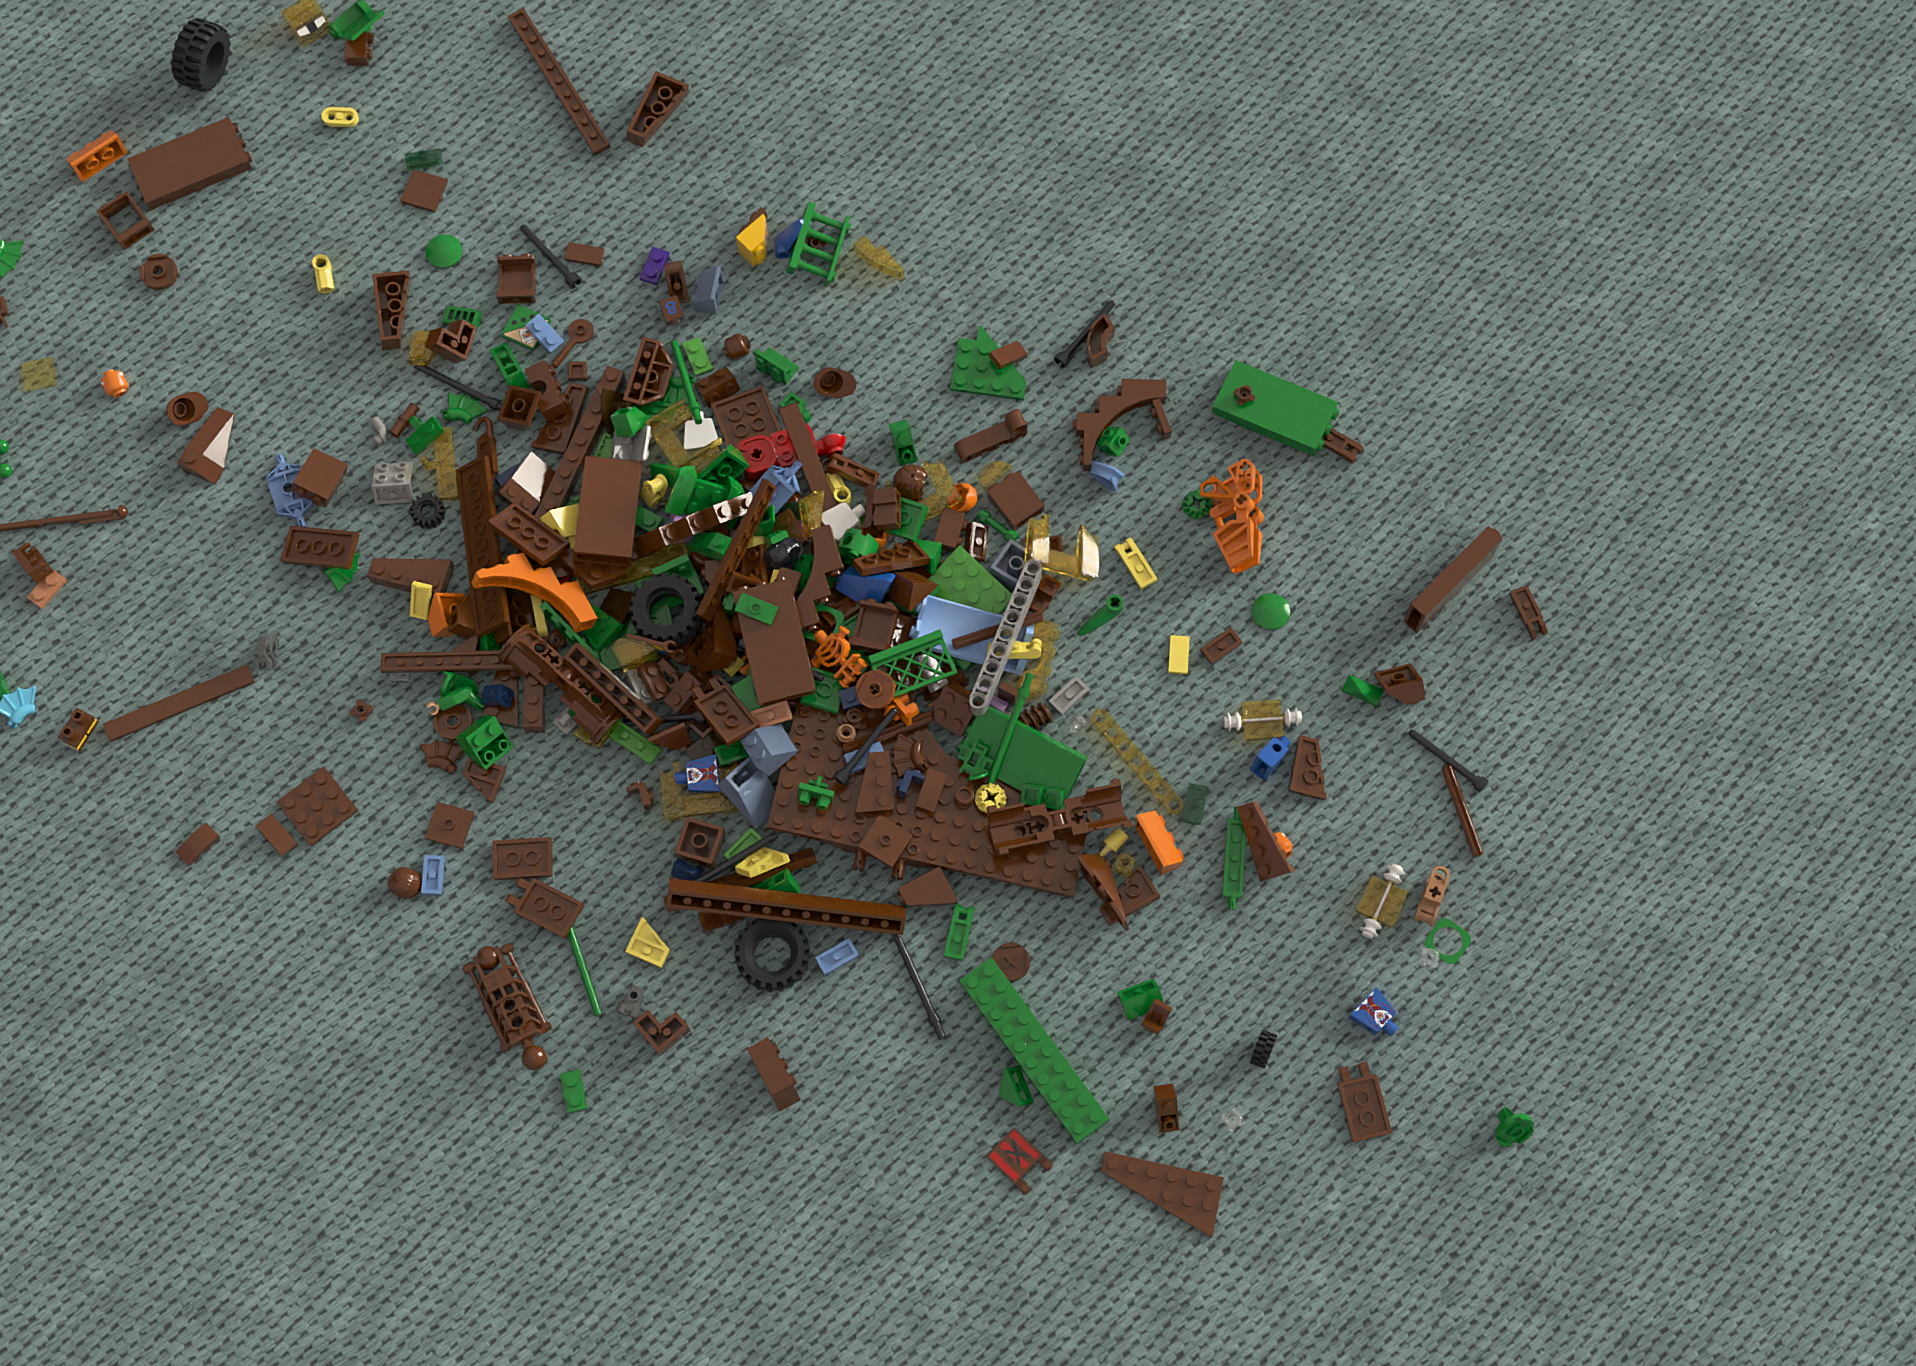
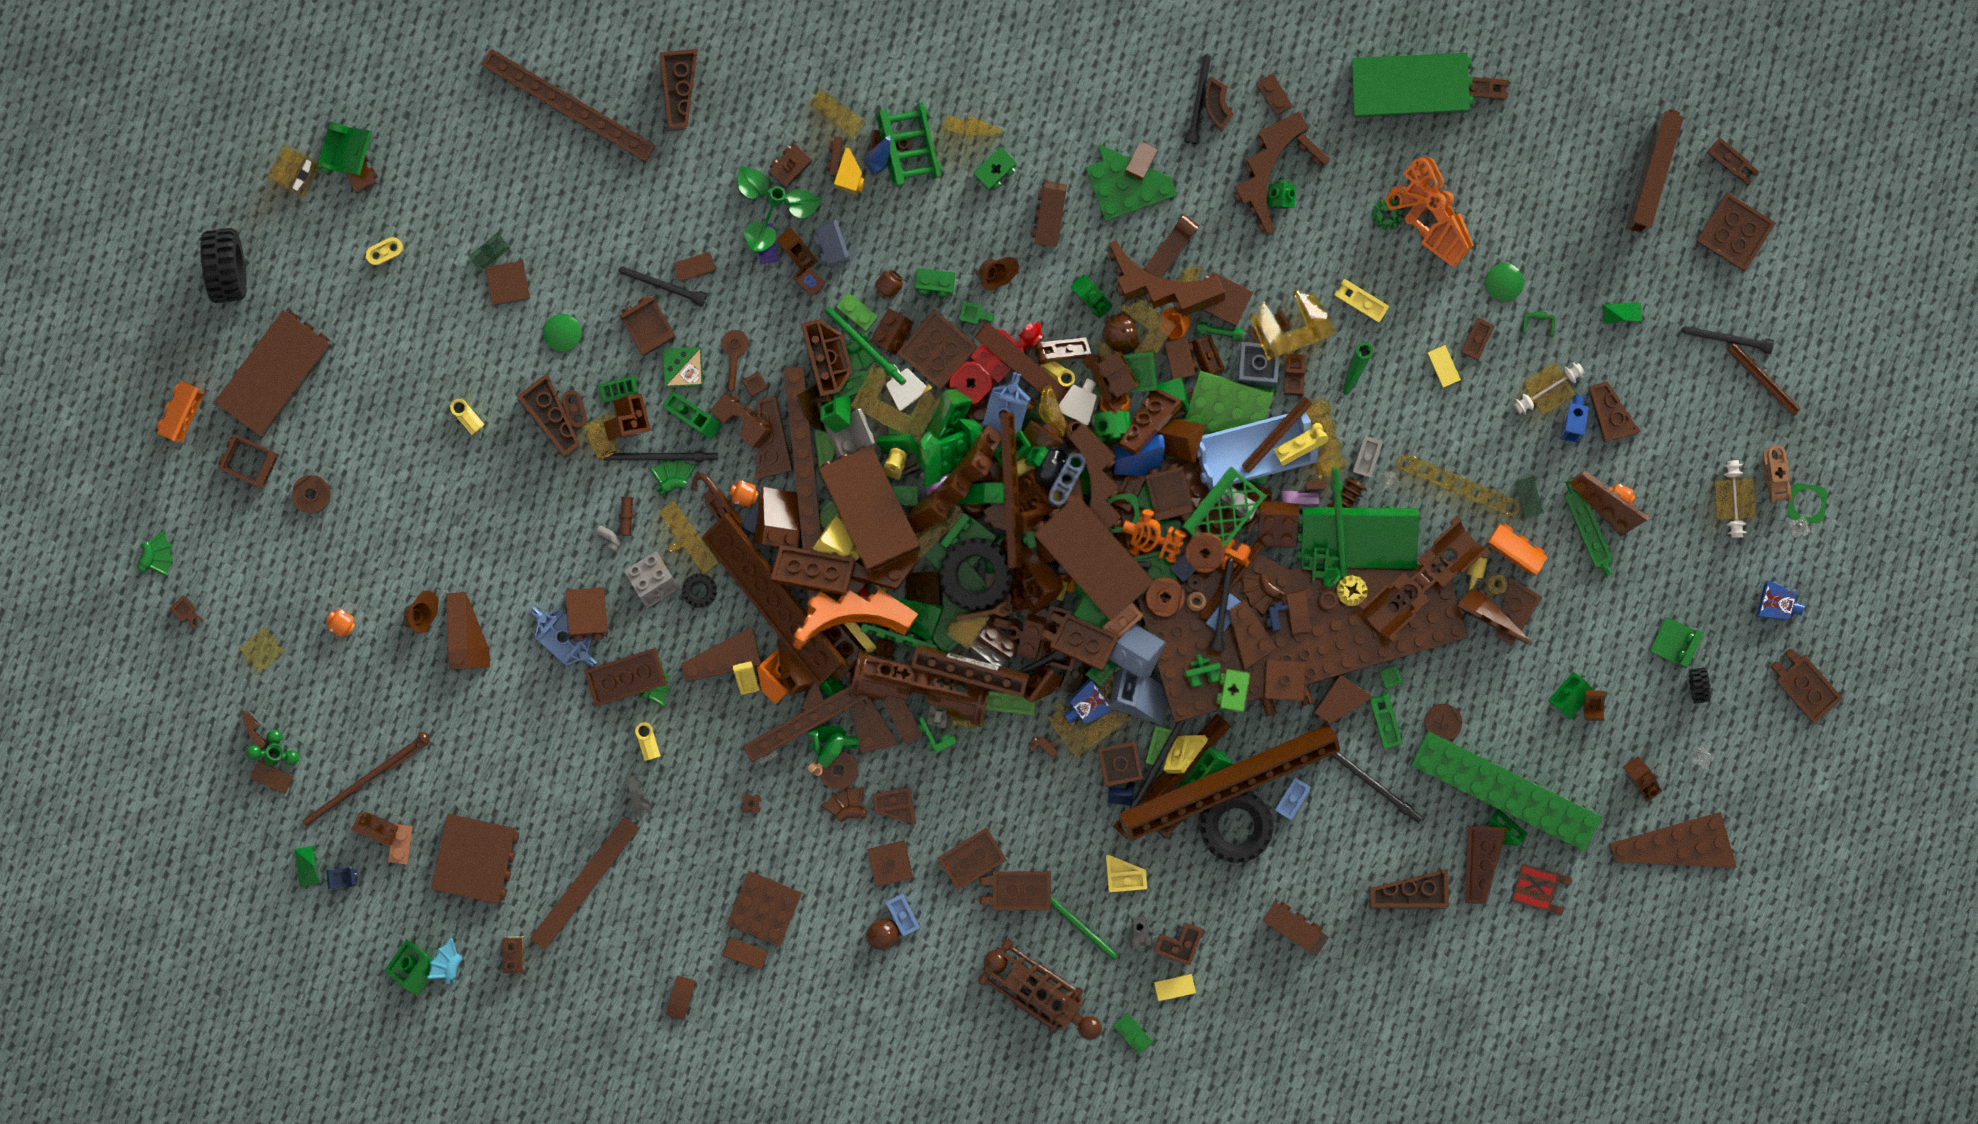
camera: 25 degrees left, 15 degrees up
green plate [406,415,445,455] -> none
green slope [455,715,514,770] -> none
dark blue bracket [481,683,514,708] -> none
reddish brown slope [497,385,542,431] -> none
medium blue plate [525,314,564,354] -> none
green plate [735,593,778,626] -> none
light grey beam [969,559,1042,716] -> none
green slope [1020,784,1065,810] -> none
medium blue hat [1090,461,1125,492] -> none
reddish brown plate [1233,385,1255,405] -> none
reddish brown slope [1374,663,1425,704] -> none
green tile [1495,1107,1535,1147] -> none
none -> reddish brown panel [431,814,520,904]
none -> reddish brown plate [562,390,587,428]
none -> light yellow piece [635,722,660,761]
none -> orange head [729,480,758,508]
none -> green plant [737,166,822,252]
none -> reddish brown brick [769,144,812,189]
none -> clear yellow slope [809,89,865,138]
none -> green bracket [918,717,957,753]
none -> green brick [973,147,1017,191]
none -> reddish brown wedge [1032,181,1067,247]
none -> sand blue beam [1048,453,1085,507]
none -> reddish brown arch [1108,240,1225,317]
none -> dark orange plate [1145,577,1185,616]
none -> light yellow tile [1154,974,1196,1001]
none -> bright green brick [1216,669,1250,713]
none -> reddish brown plate [1256,73,1293,116]
none -> reddish brown wedge [1369,869,1449,909]
none -> green tile [1378,665,1404,689]
none -> reddish brown wing [1465,826,1507,904]
none -> green piece [1523,311,1555,337]
none -> green bracket [1650,617,1704,668]
none -> reddish brown plate [1696,192,1776,272]

